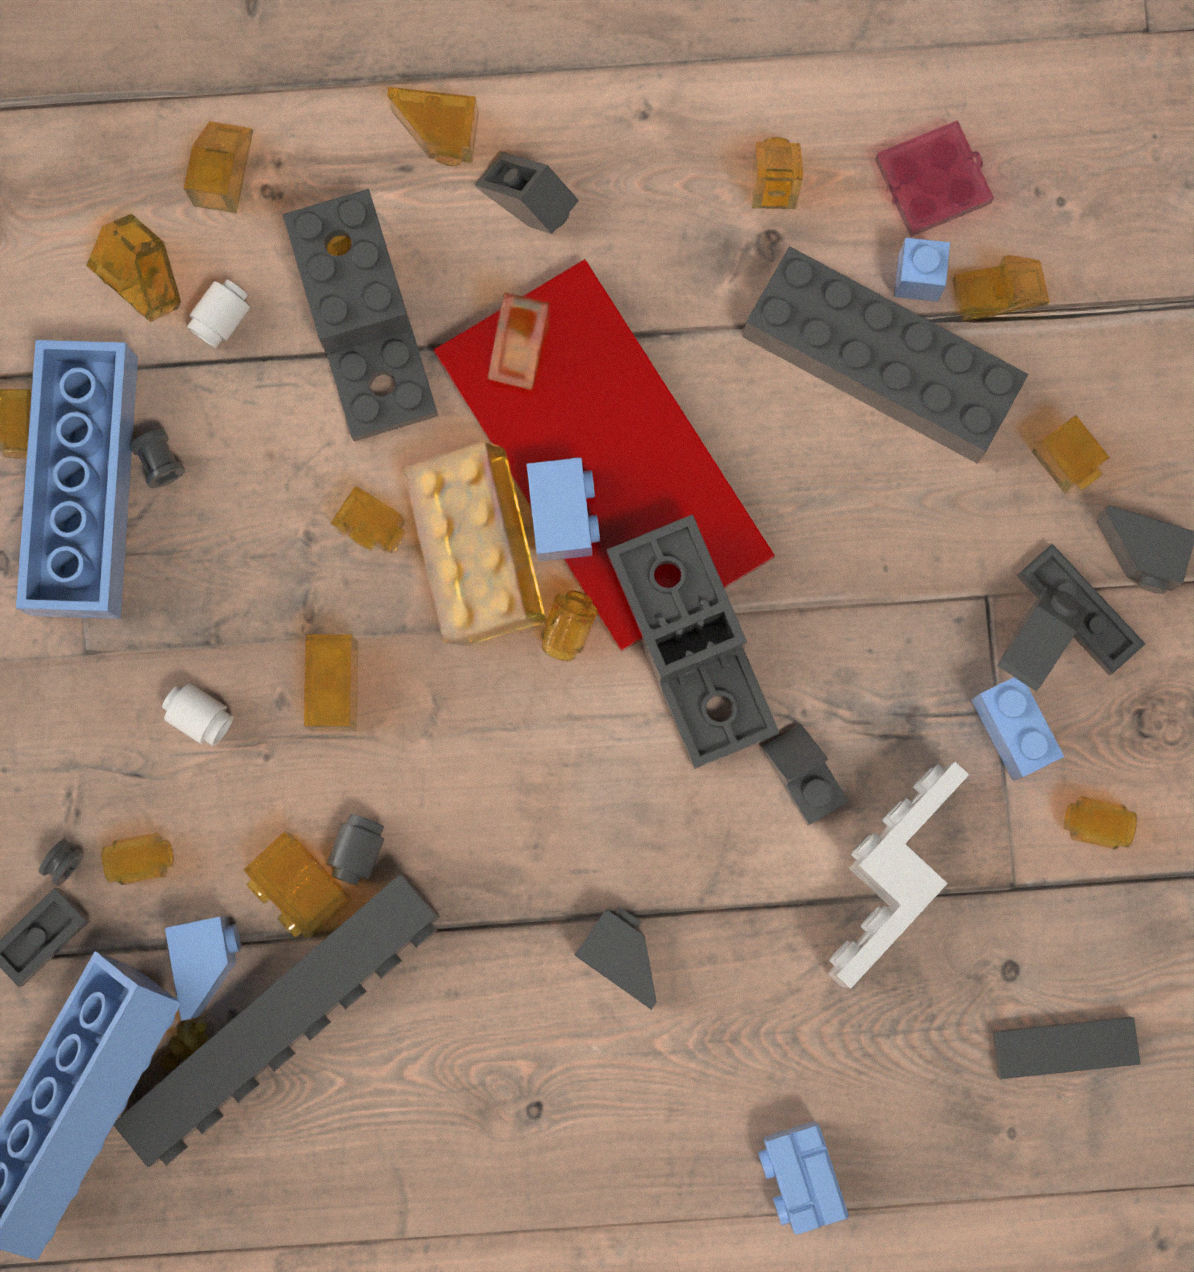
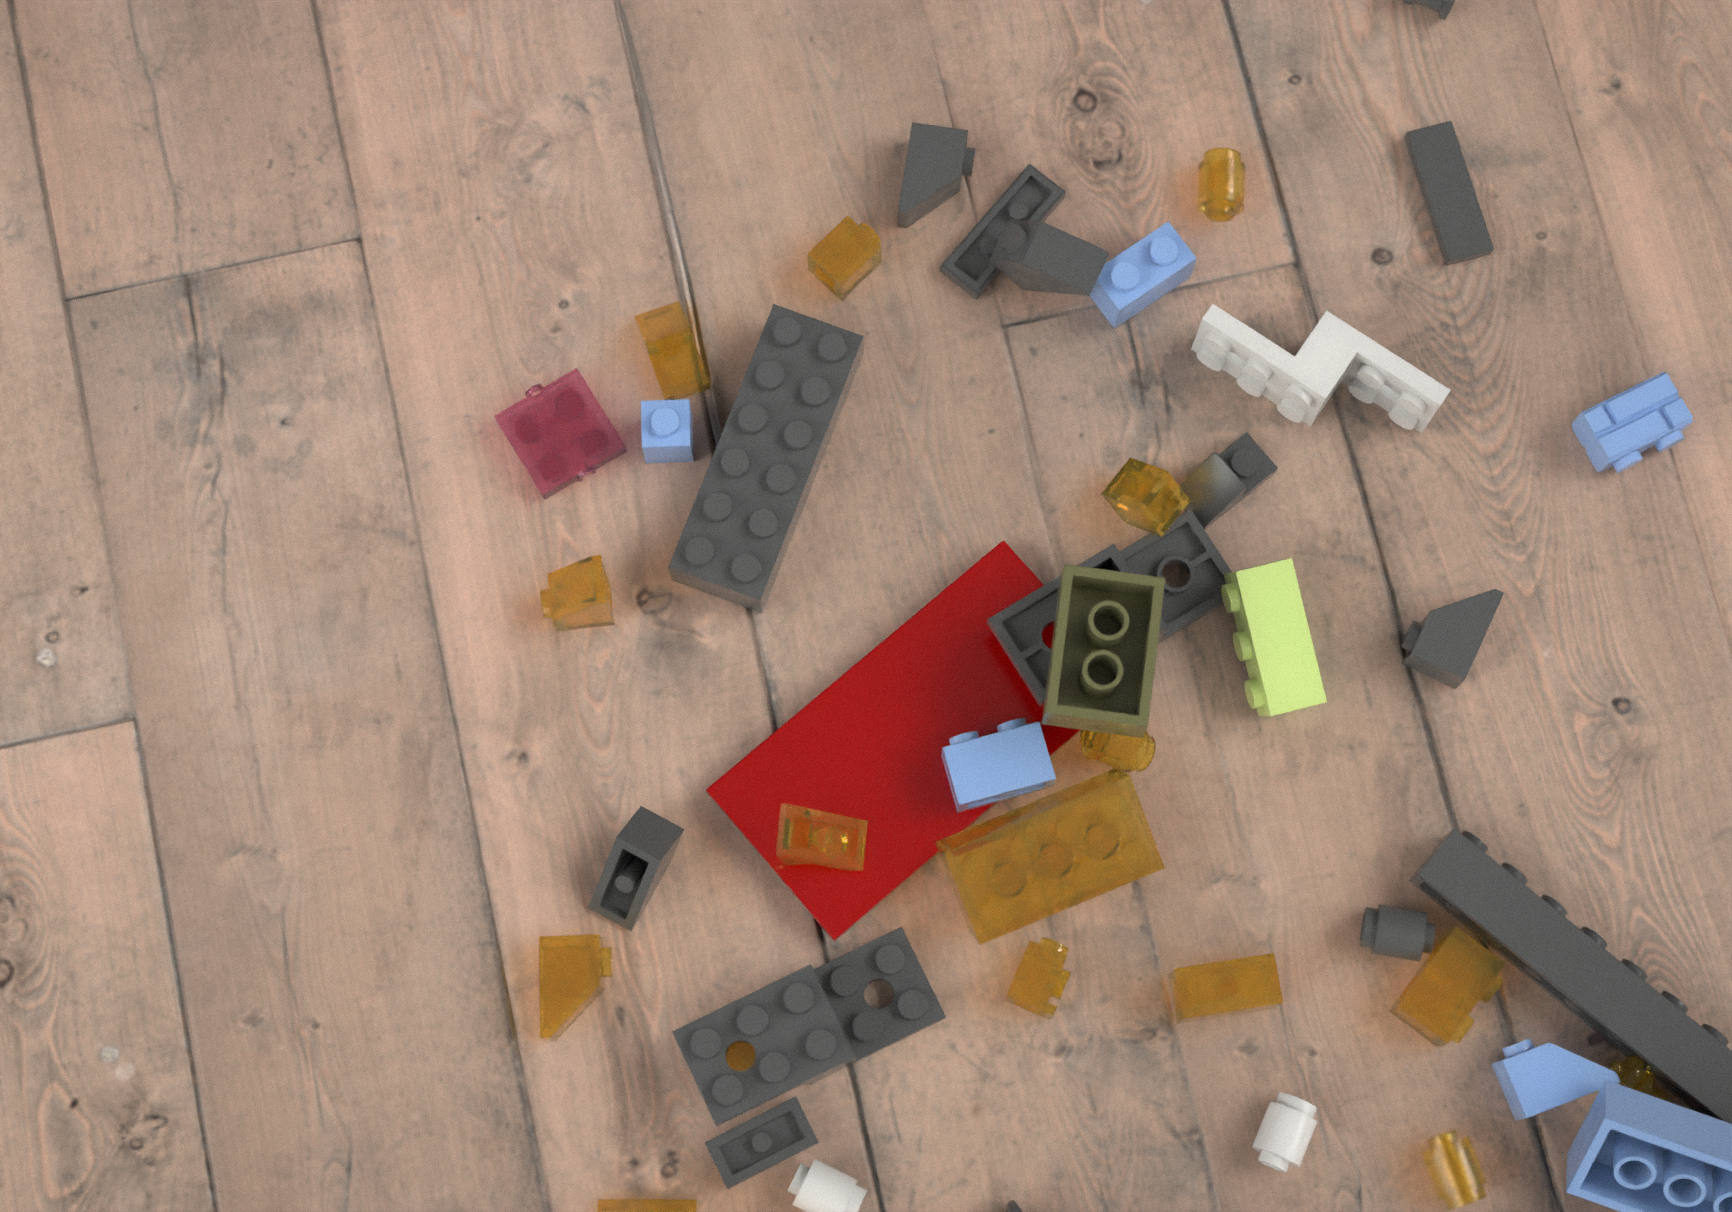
camera: 105 degrees left, 5 degrees down
none -> dark grey plate [705,1096,819,1189]
none -> olive brick [1042,564,1166,738]
none -> clear yellow brick [1101,457,1191,537]
none -> yellowish green brick [1221,558,1327,716]

